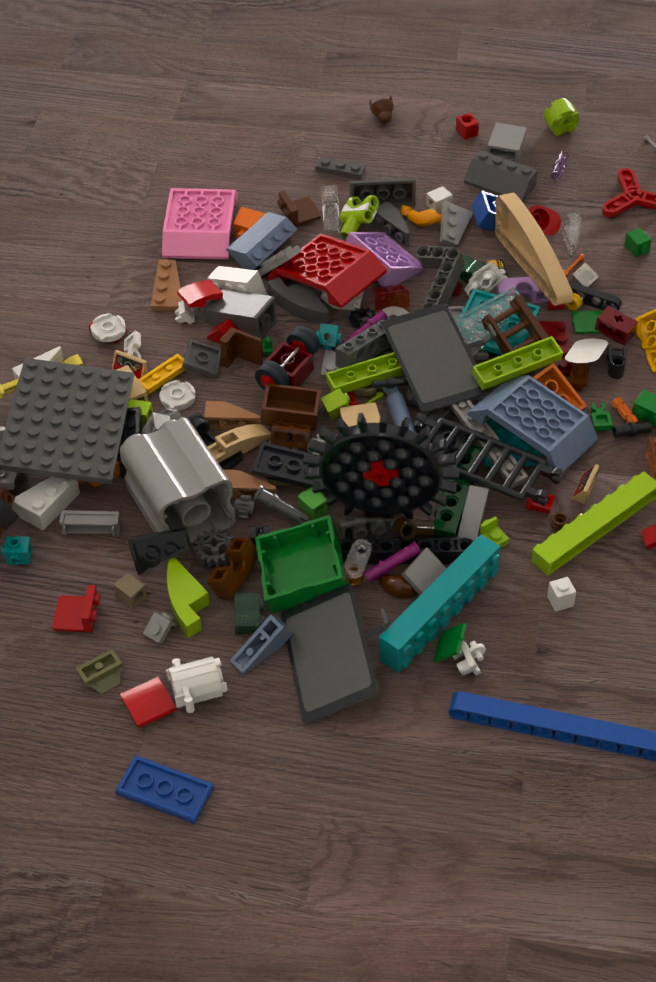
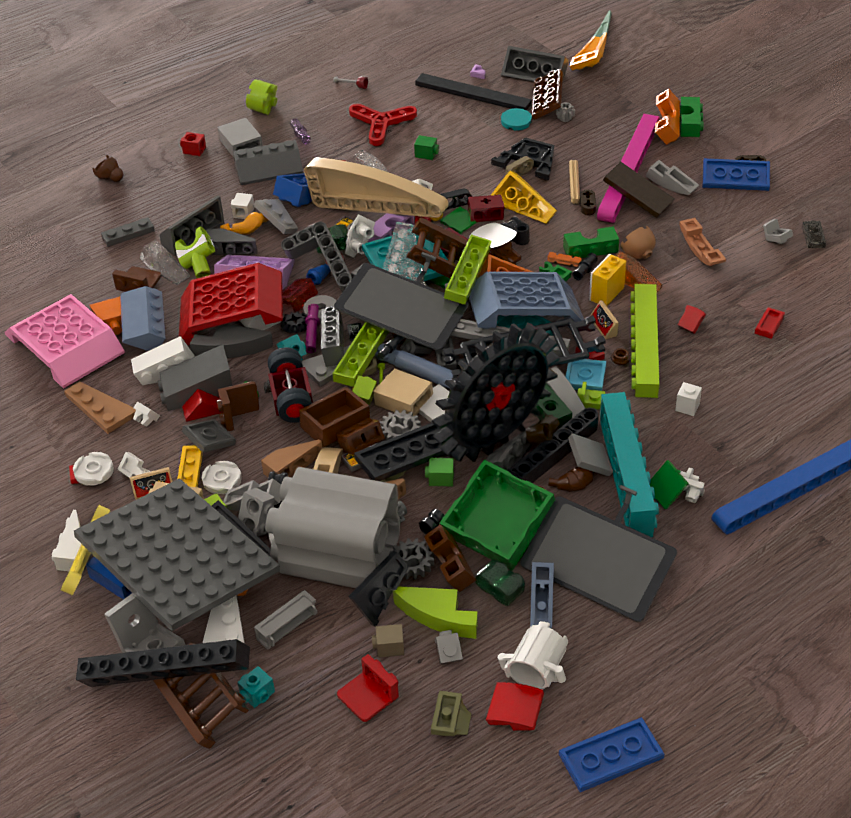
camera: 45 degrees left, 5 degrees down
red slope [177,280,223,308] -> none
dark grey pin [253,485,310,524] -> none
light grey wing [258,245,302,277] -> none
clear plate [344,539,372,578] -> none
magenta pin [363,541,421,583] -> none
none -> blue cone [306,264,331,285]
none -> medium azure plate [566,359,606,391]
none -> yellow piece [589,254,626,306]

